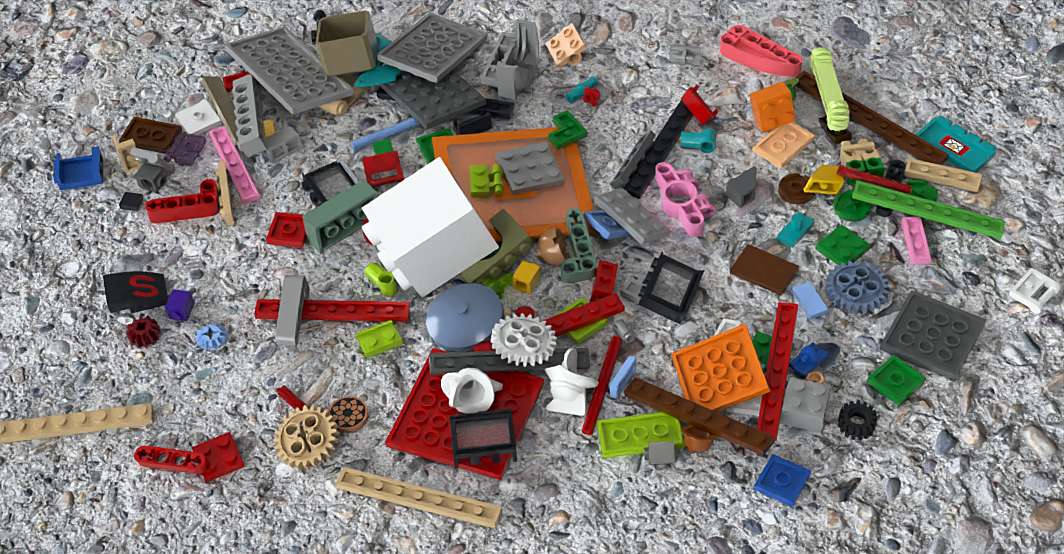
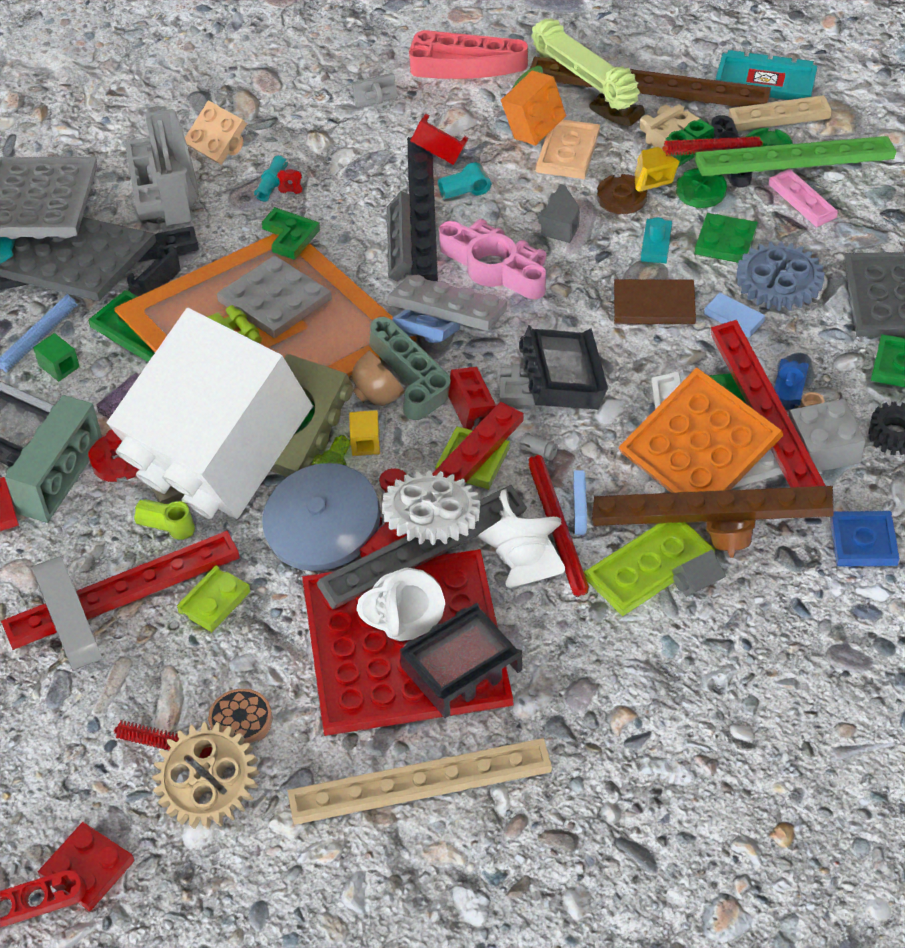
camera: 30 degrees left, 0 degrees up
red plate [362,150,404,189] -> none

